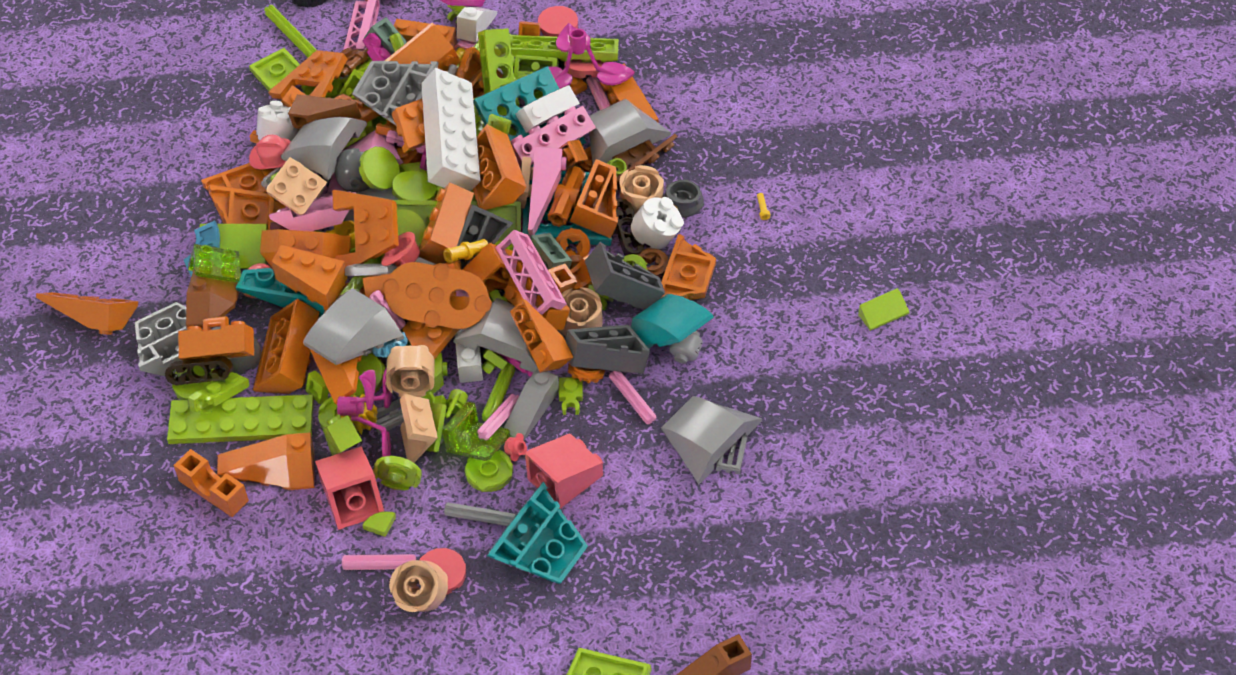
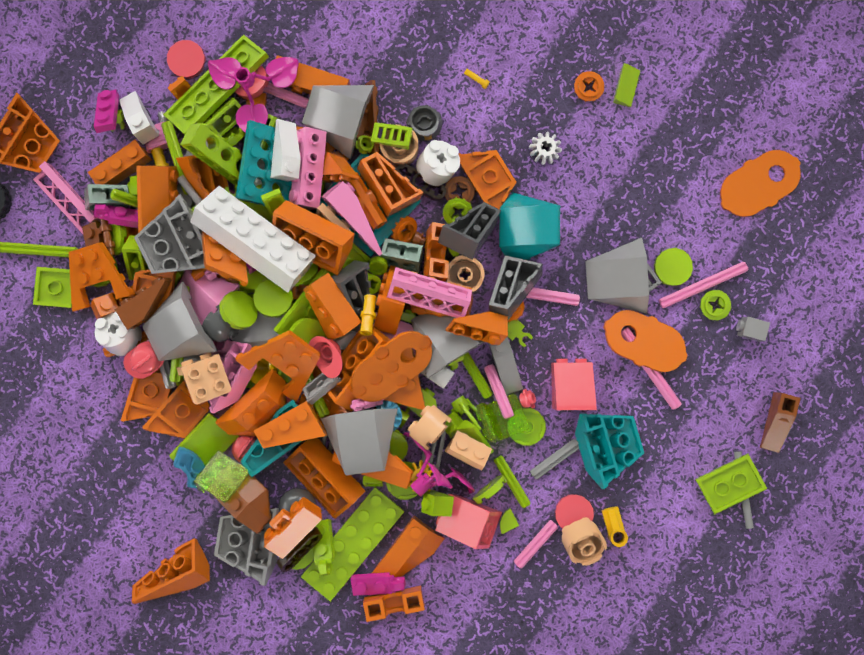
camera: 50 degrees left, 35 degrees up
none -> dark pink hinge [351,572,406,596]
none -> lime slope [371,122,413,150]
none -> lime axle [494,455,531,508]
none -> white gear [529,132,562,165]
none -> orange gear [574,71,604,102]
none -> yellow piece [601,506,628,547]
none -> orange piece [603,310,687,372]
none -> bright pink axle [621,327,682,410]
none -> lime tile [654,248,693,286]
none -> bright pink axle [659,262,748,308]
none -> lime gear [700,290,731,320]
none -> orange piece [720,150,801,217]
none -> light grey brick [736,317,770,342]

